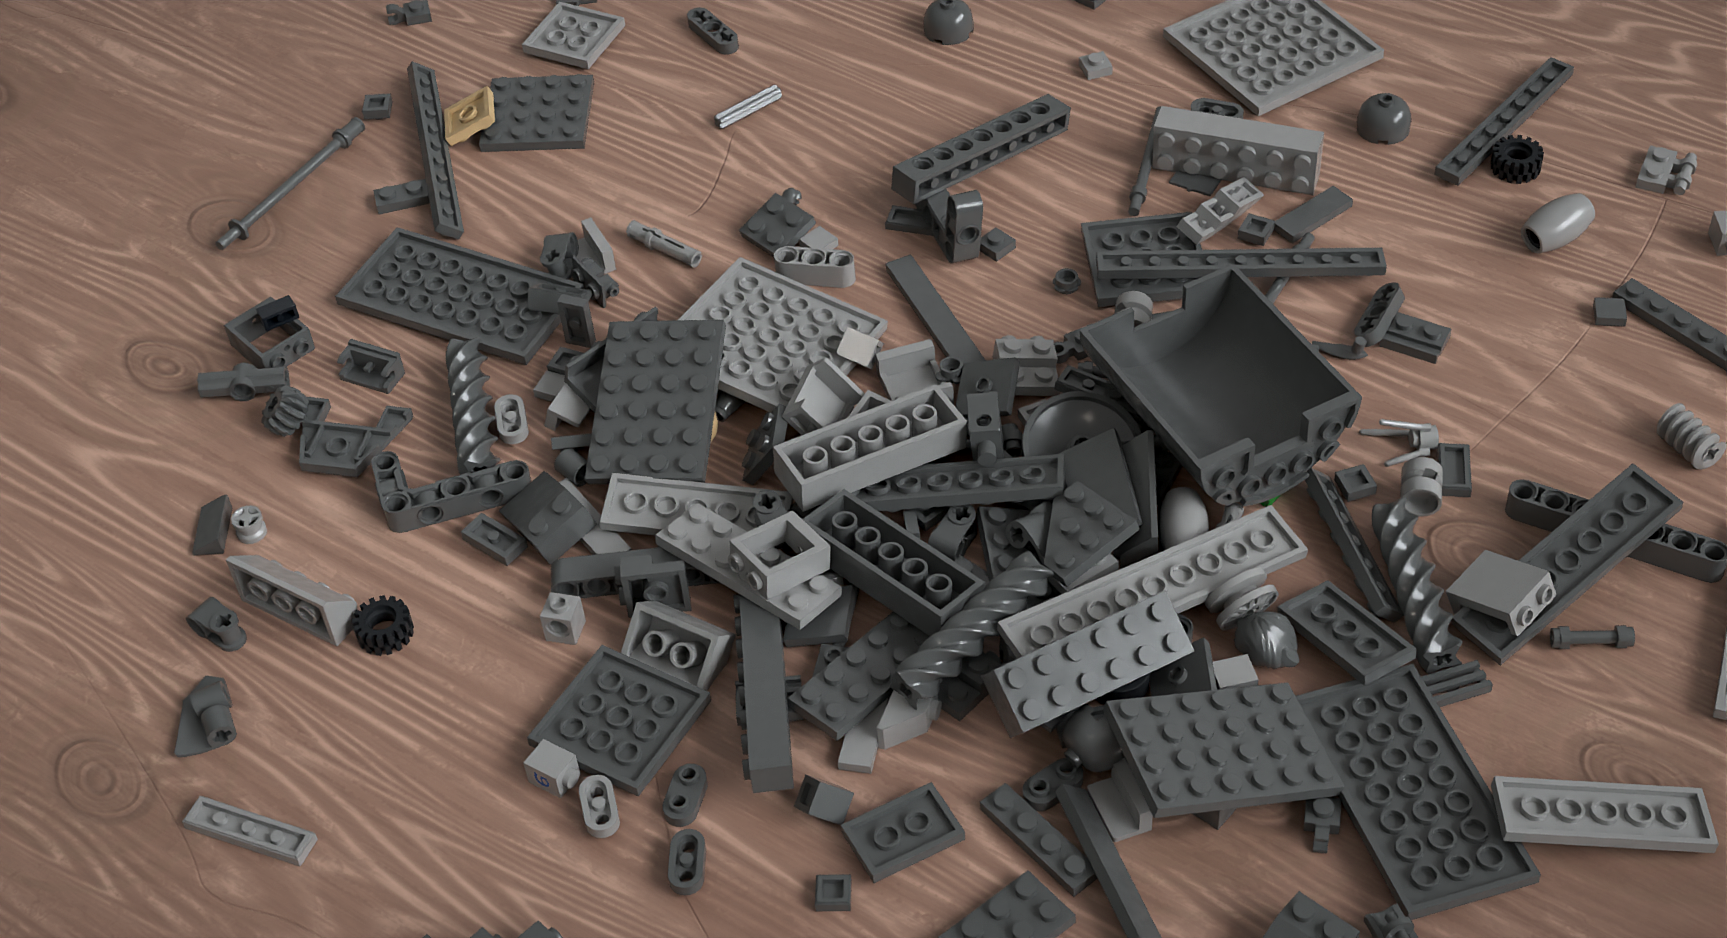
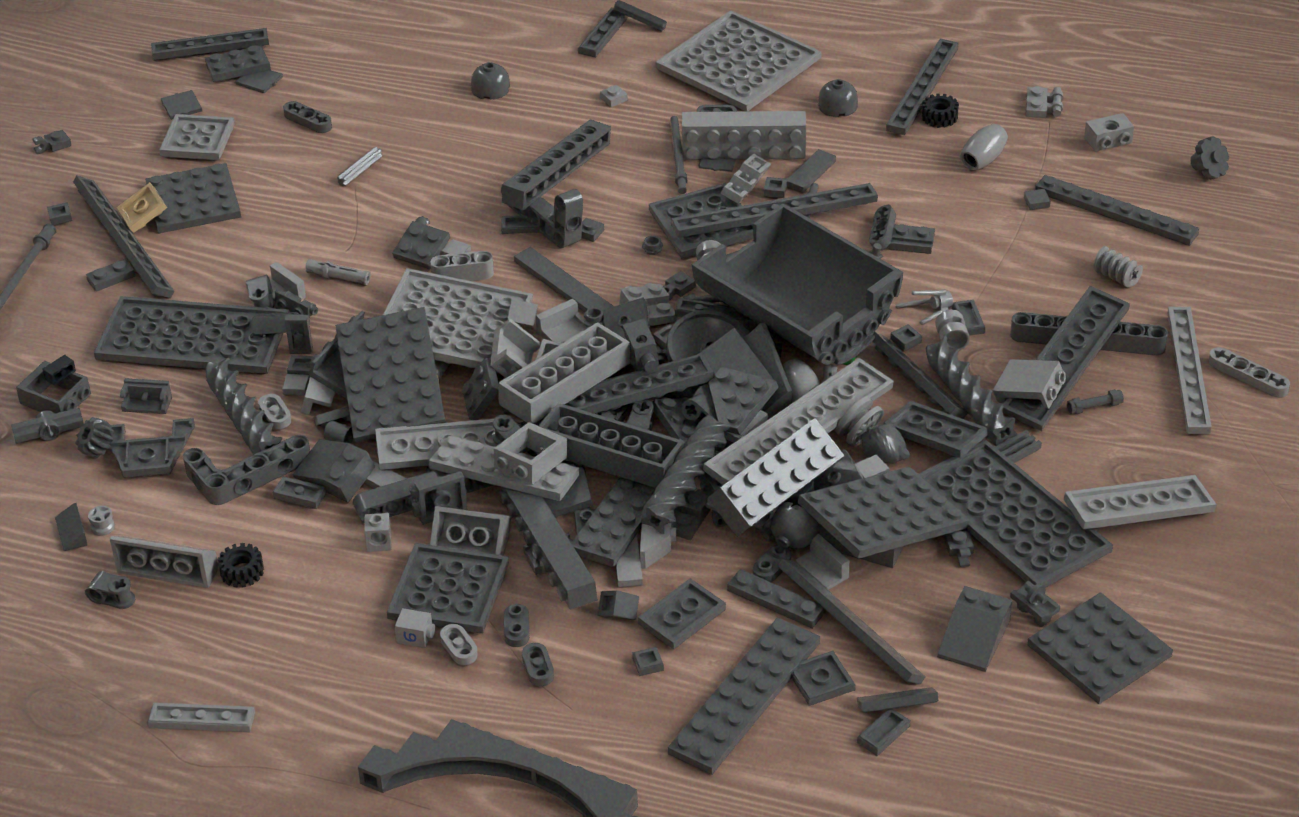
camera: 20 degrees left, 5 degrees down
dark grey panel [174,676,237,758] -> none

